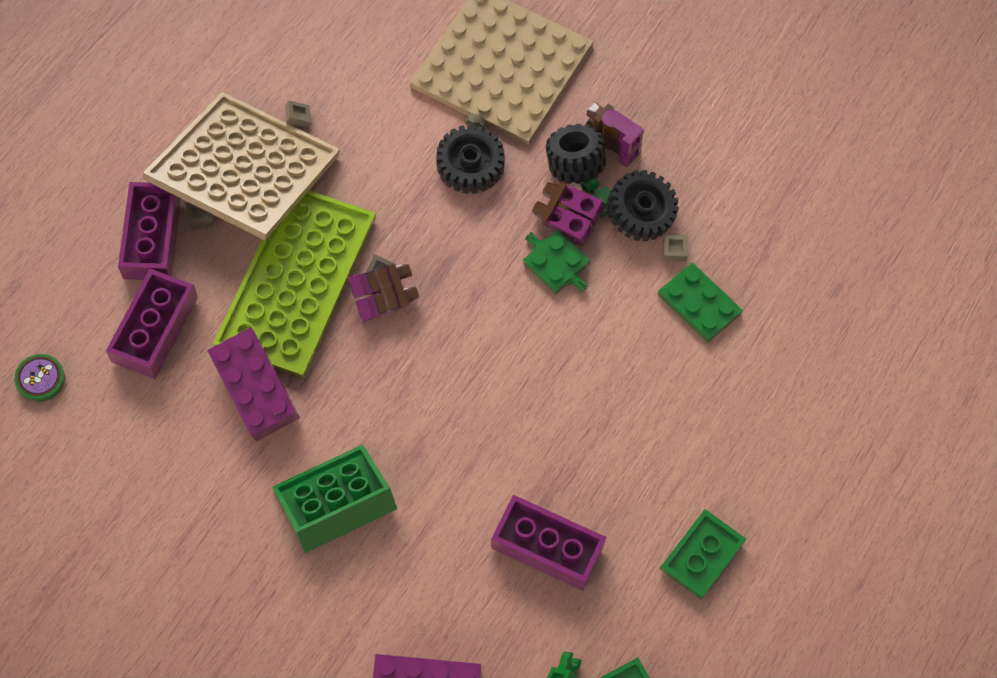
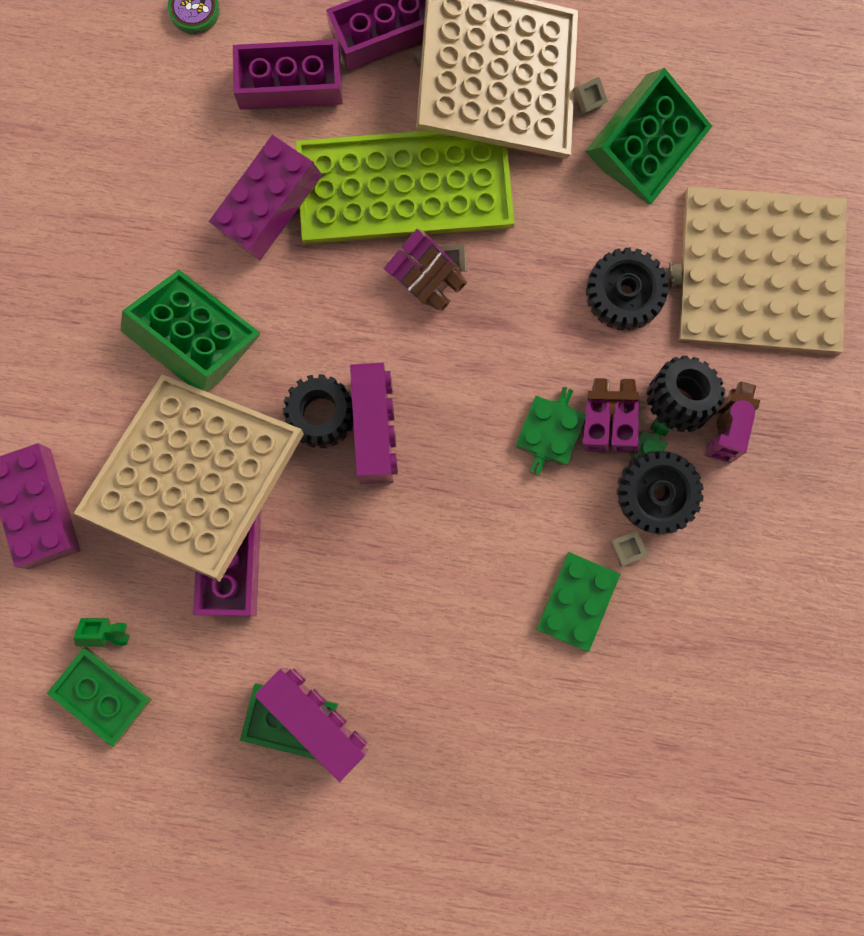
camera: 70 degrees right, 15 degrees up
none -> tan plate [74,374,304,582]
none -> magenta brick [254,668,368,783]
none -> black tyre [283,374,353,448]
none -> magenta brick [350,362,398,484]
none -> green slope [585,68,712,204]

